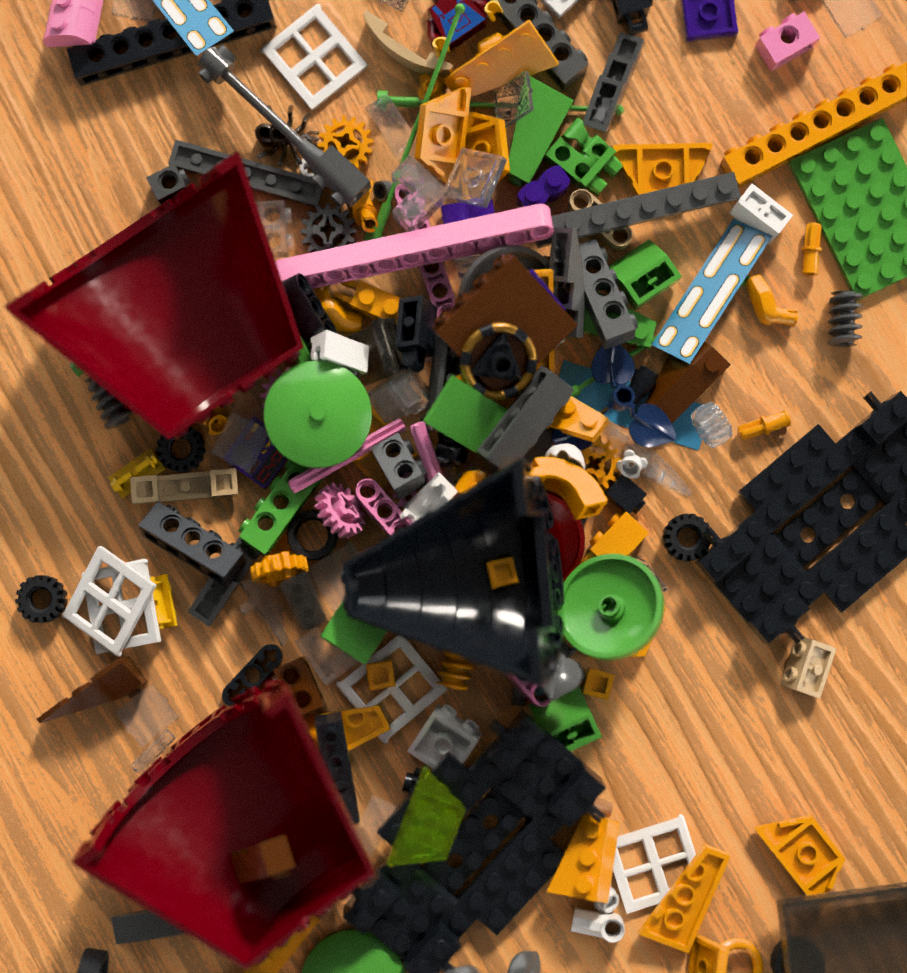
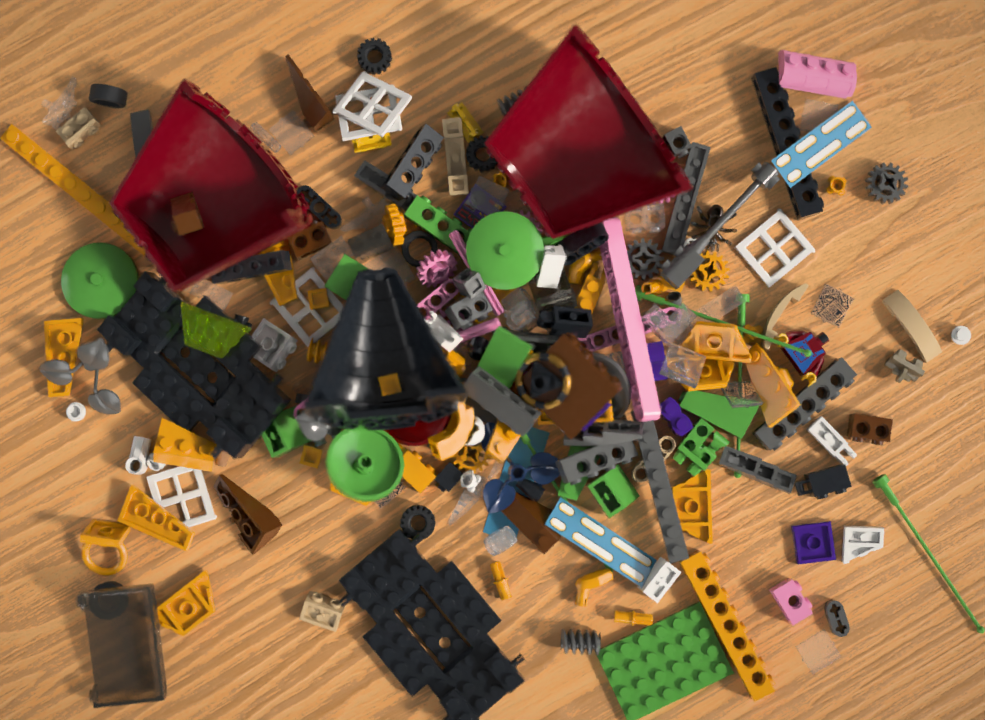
camera: 85 degrees right, 0 degrees up
none -> reddish brown wedge [213,474,282,555]
none -> dark grey brick [452,268,487,299]

